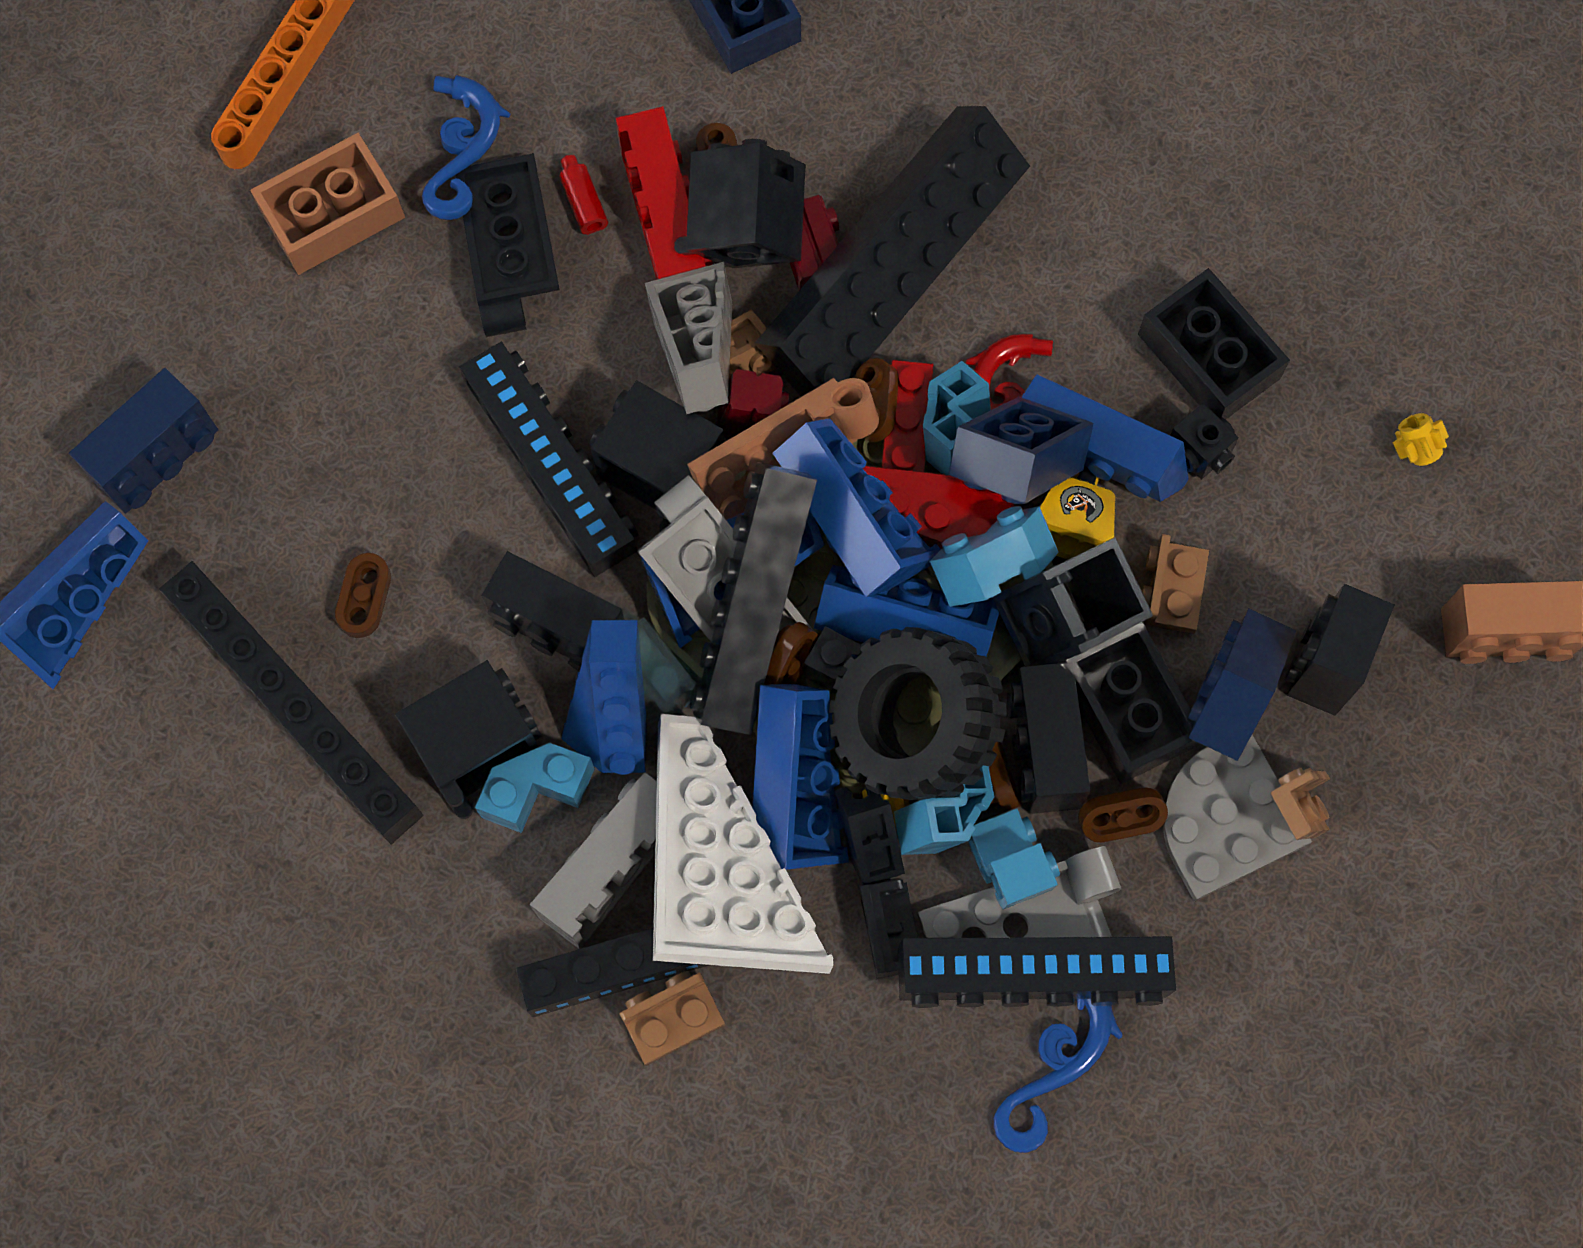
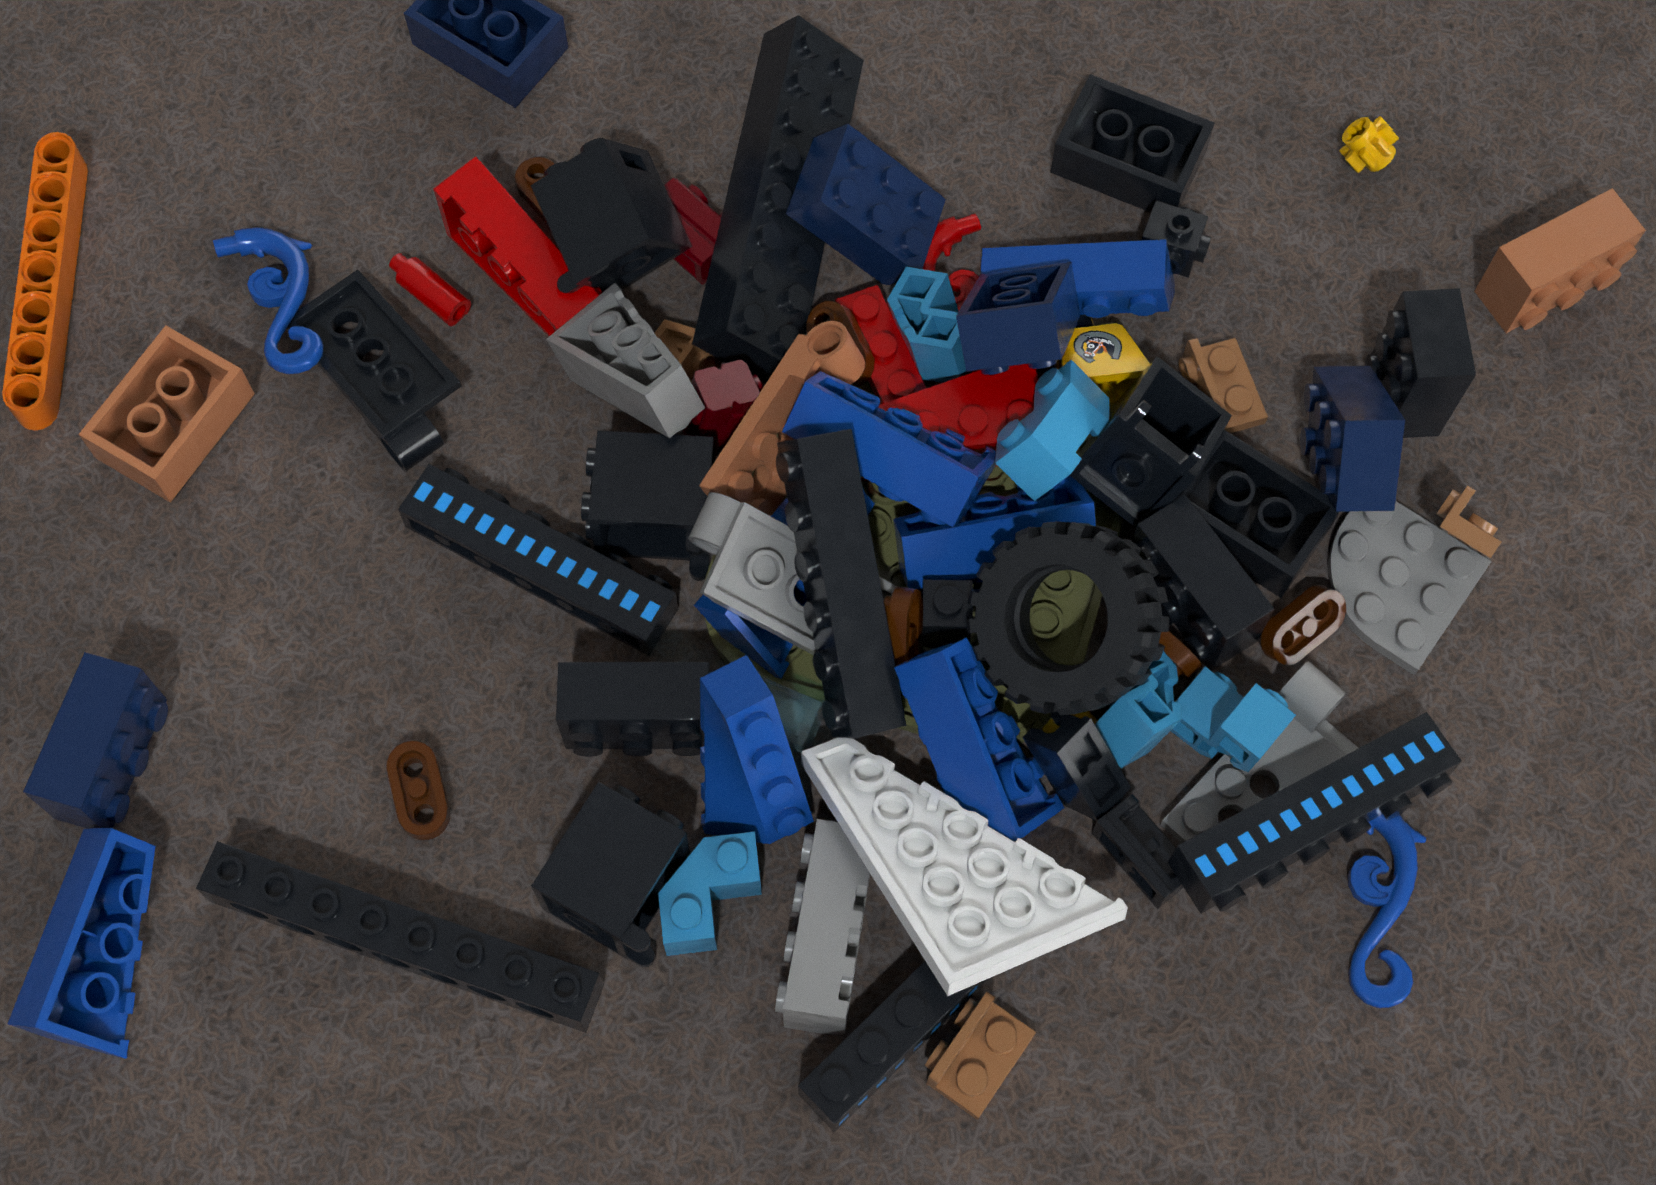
camera: 30 degrees left, 5 degrees down
none -> dark blue brick [786,124,946,285]

